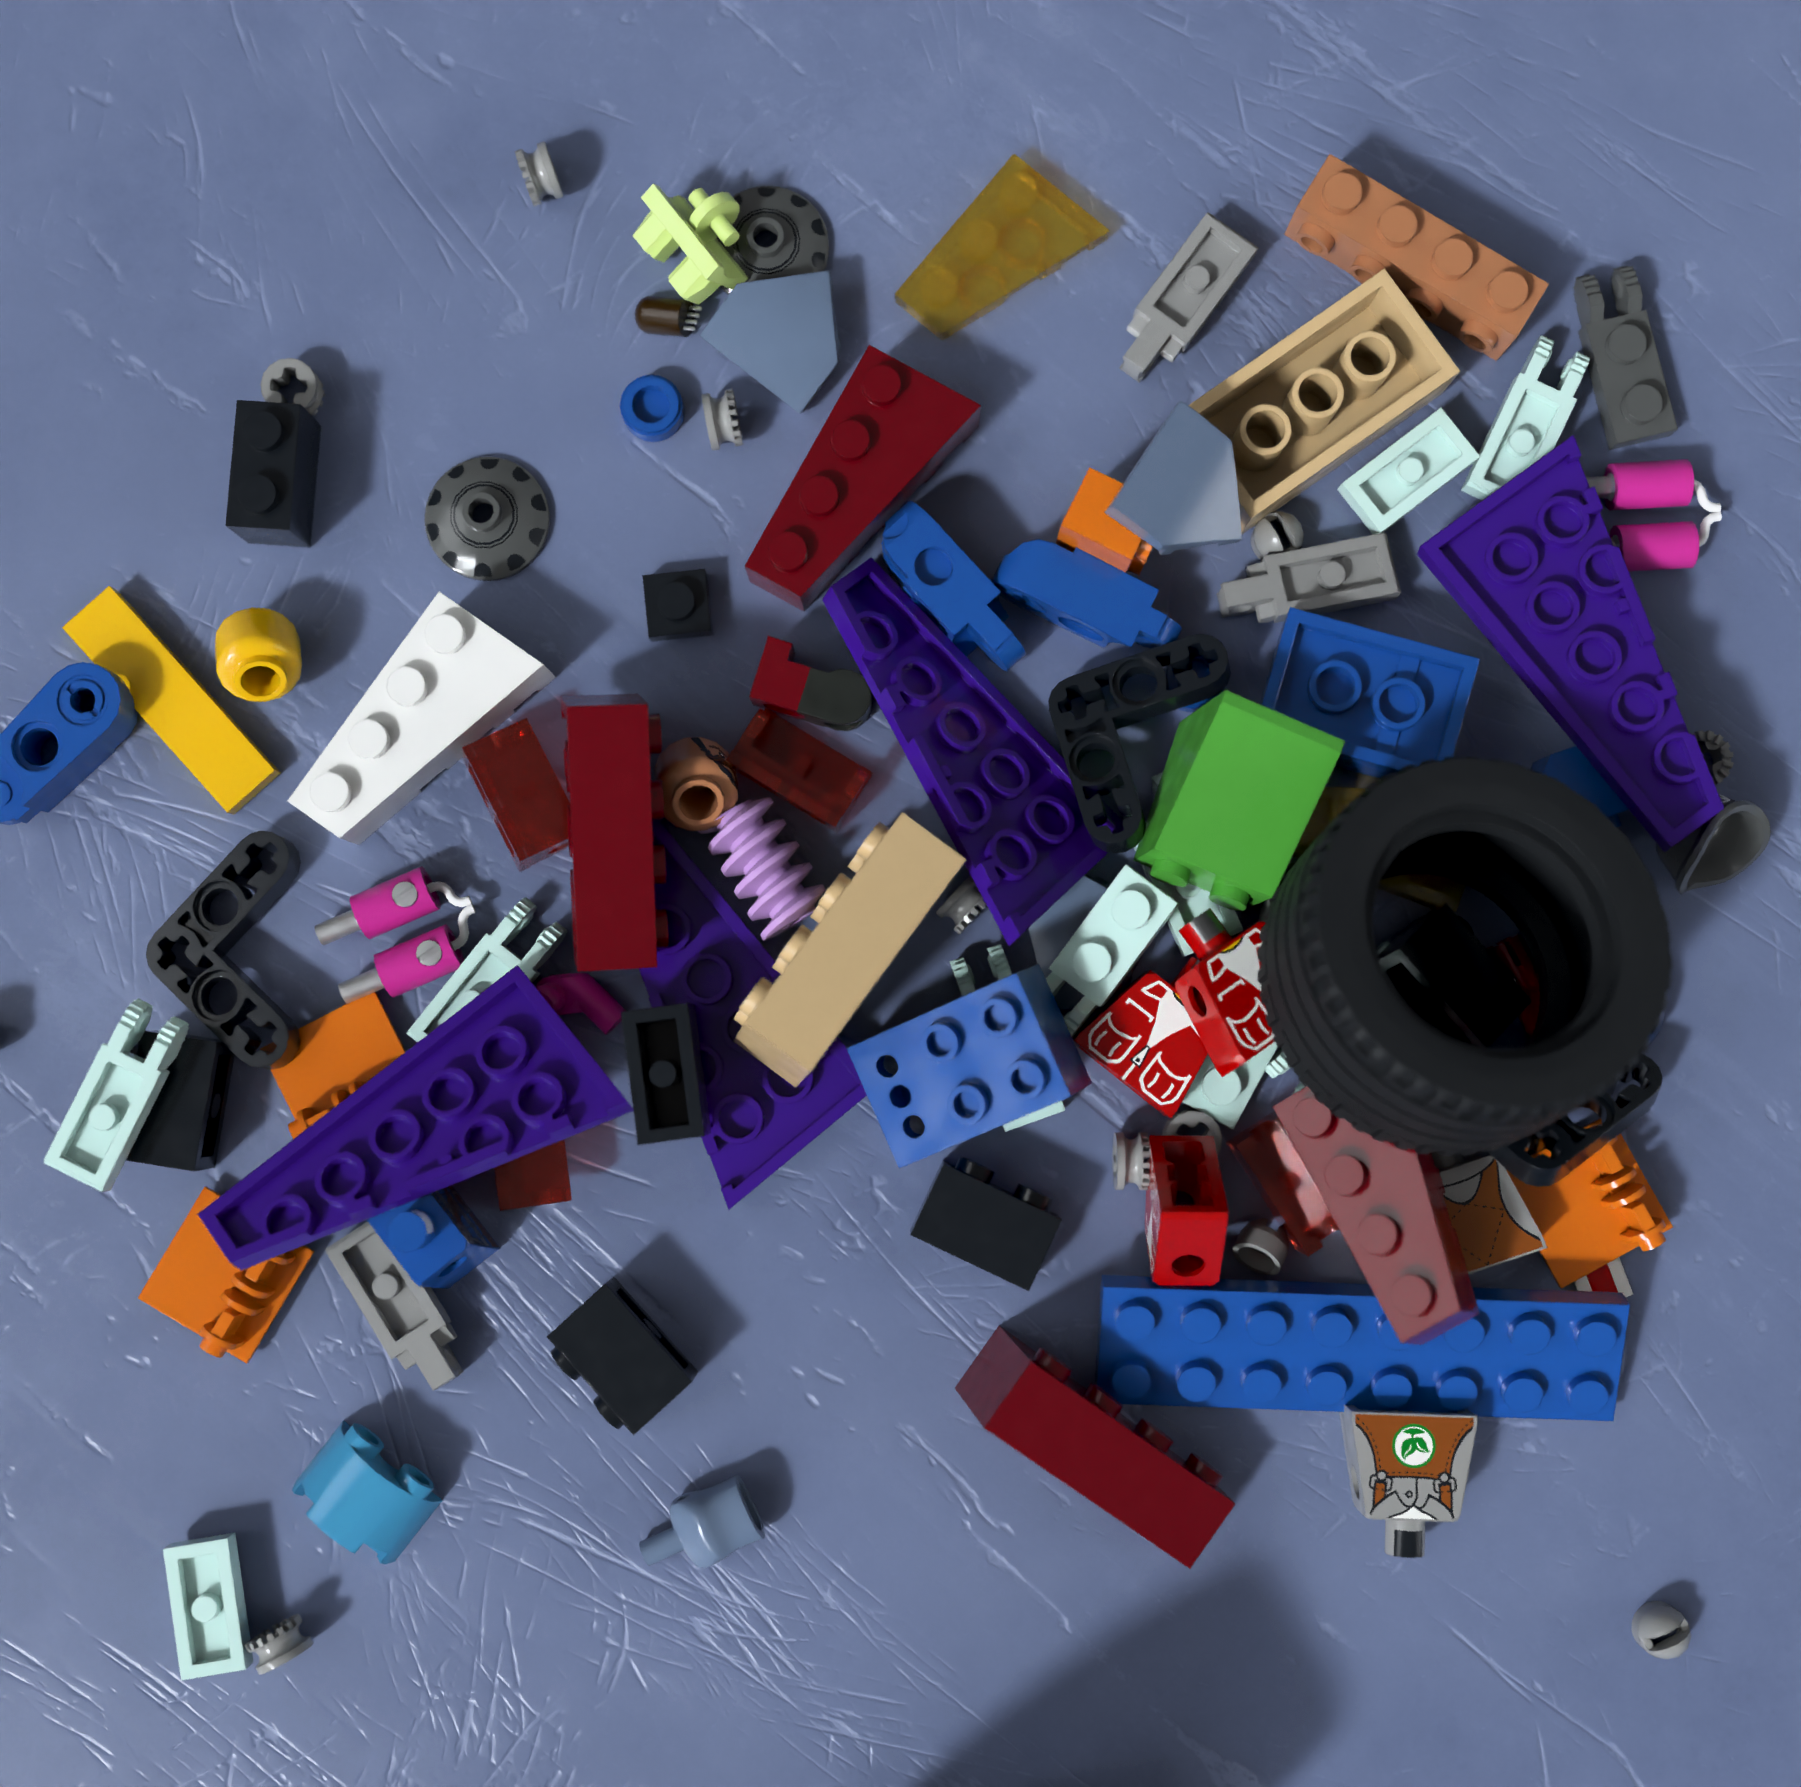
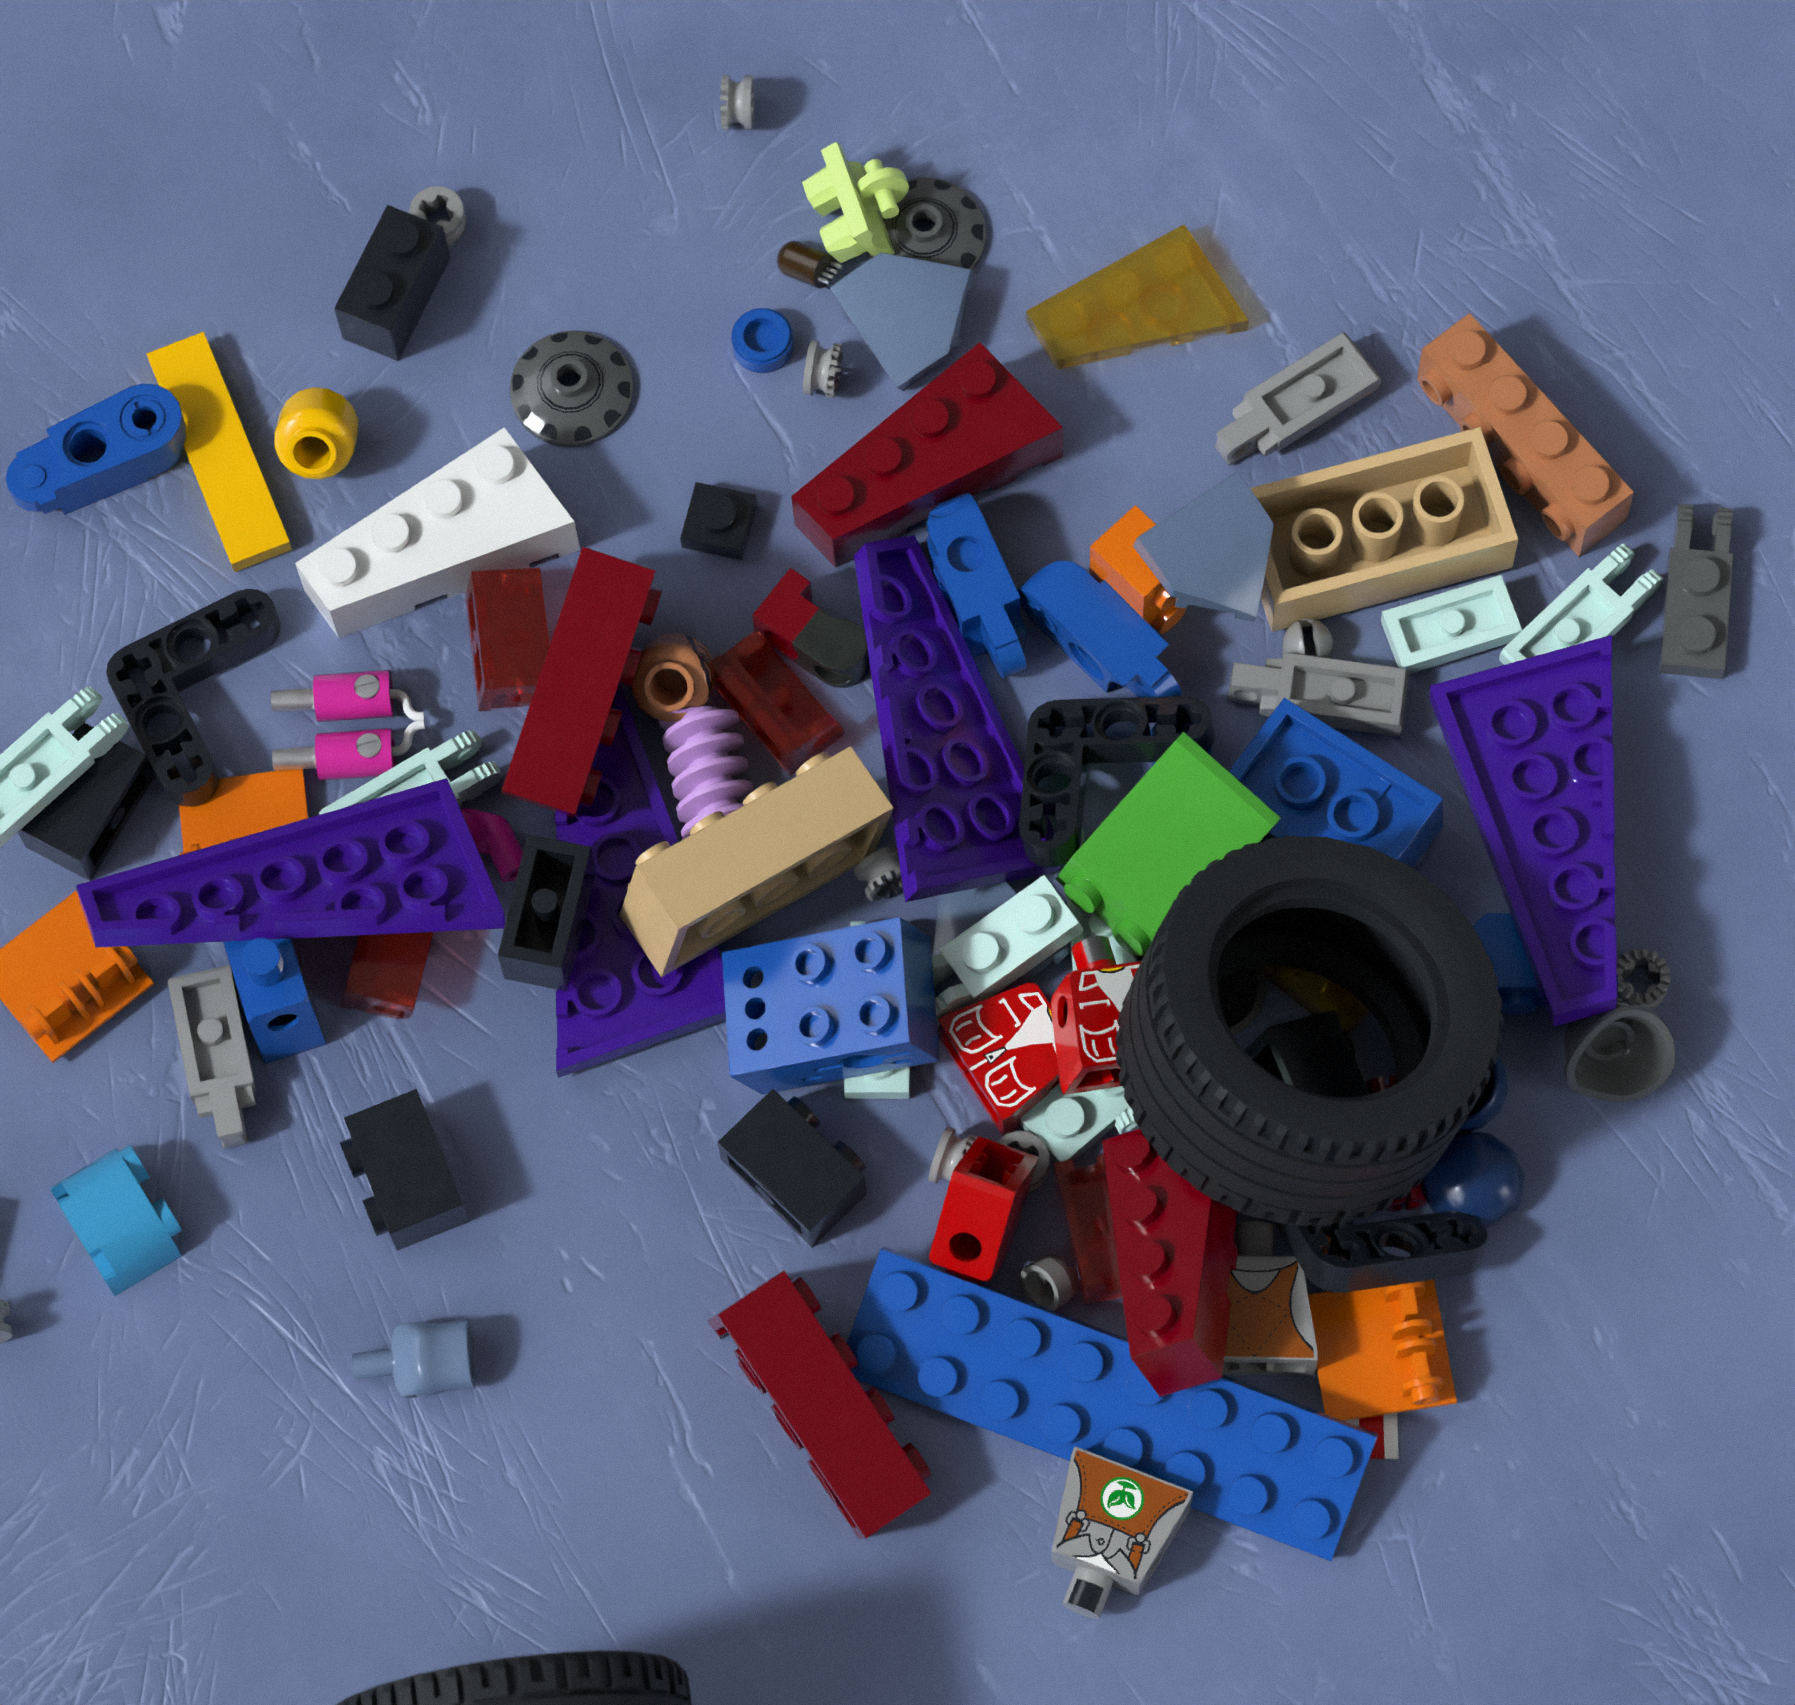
camera: 20 degrees right, 15 degrees down
dark pink piece [1586,459,1722,571] -> none

